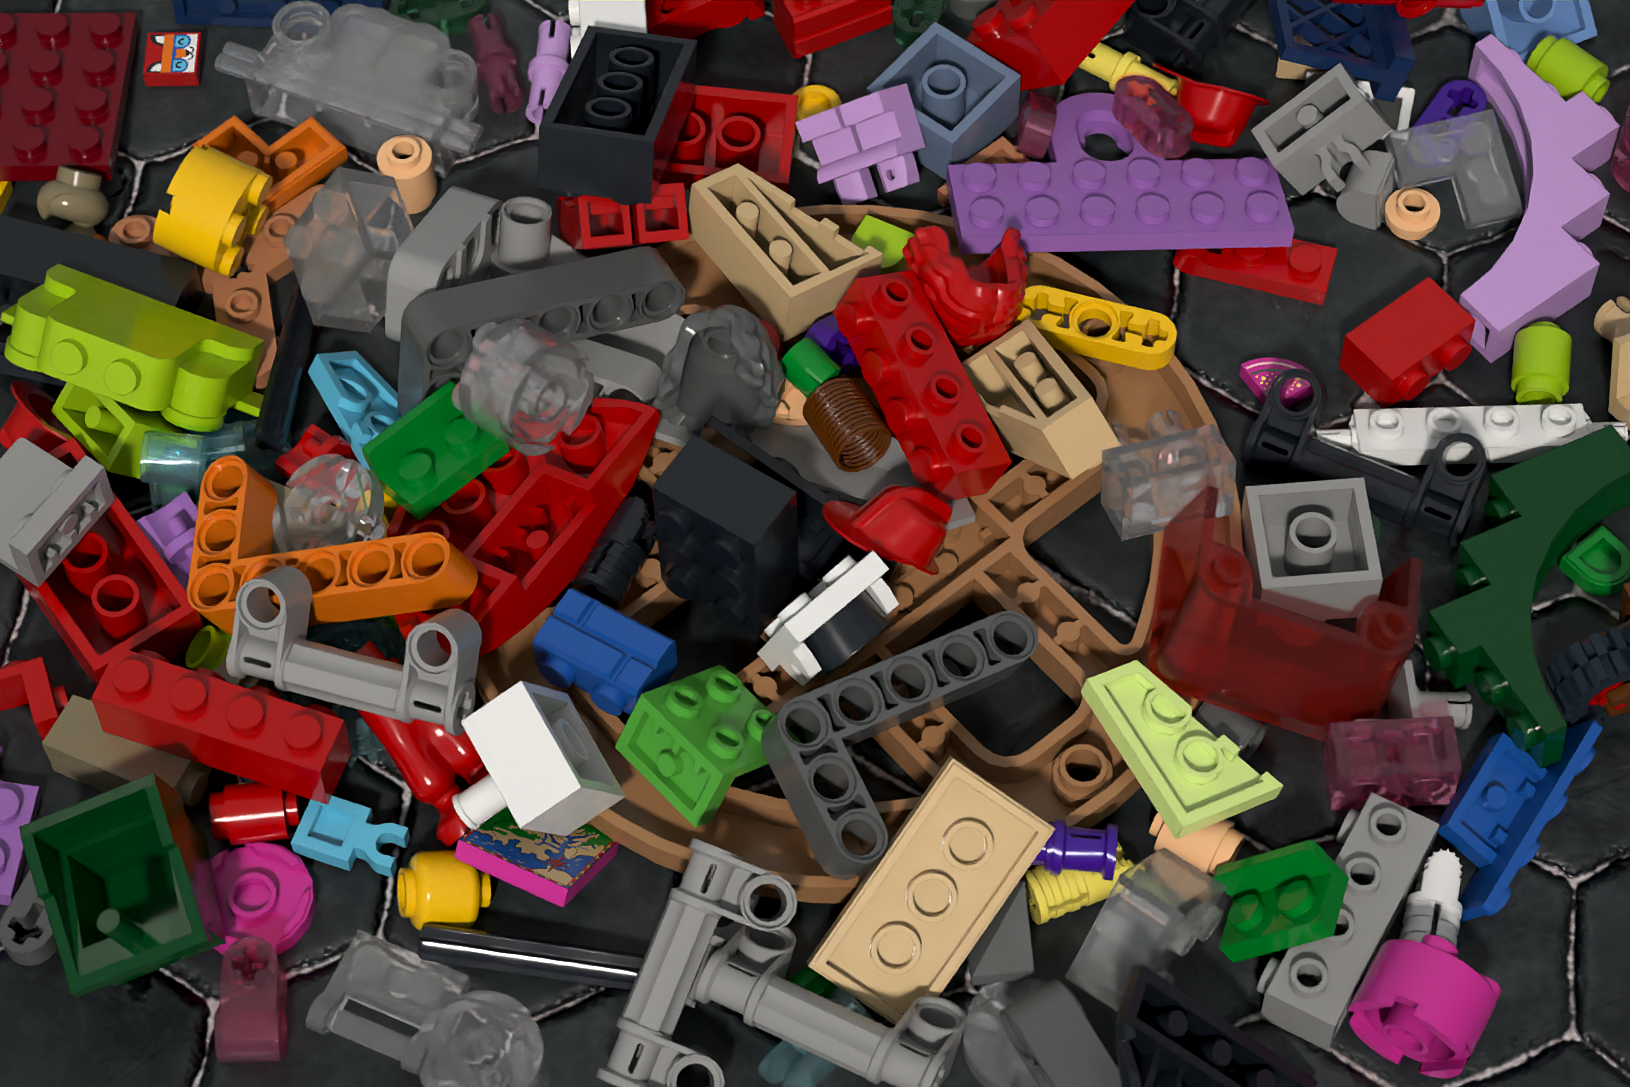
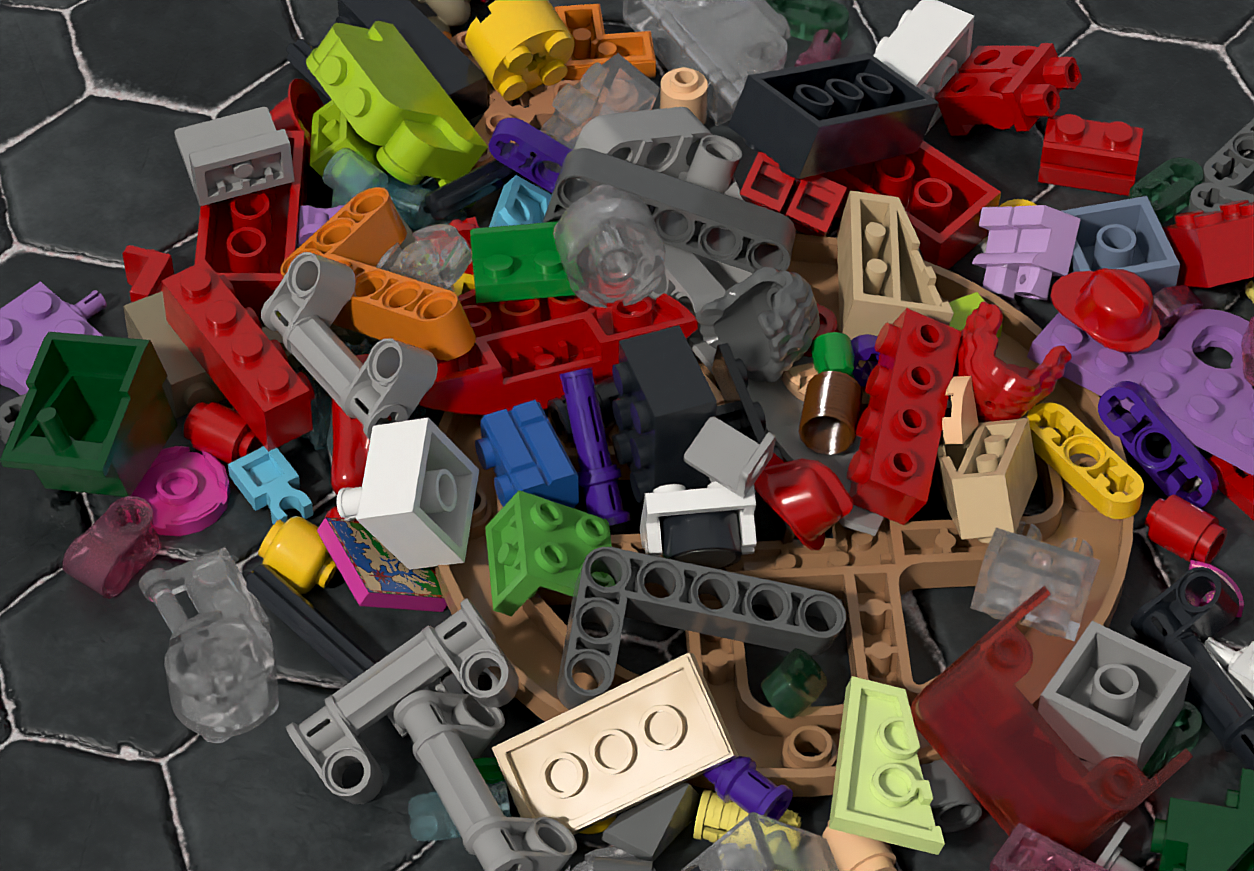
camera: 35 degrees right, 10 degrees down
none -> dark purple beam [489,118,573,193]
none -> dark purple pin [559,367,631,526]
none -> light grey bracket [684,417,776,499]
none -> clear green beam [761,648,827,719]
none -> light nougat tile [942,376,979,444]
none -> red piece [1050,268,1161,352]
none -> dark purple beam [1098,381,1219,508]
none -> red brick [1145,494,1227,564]

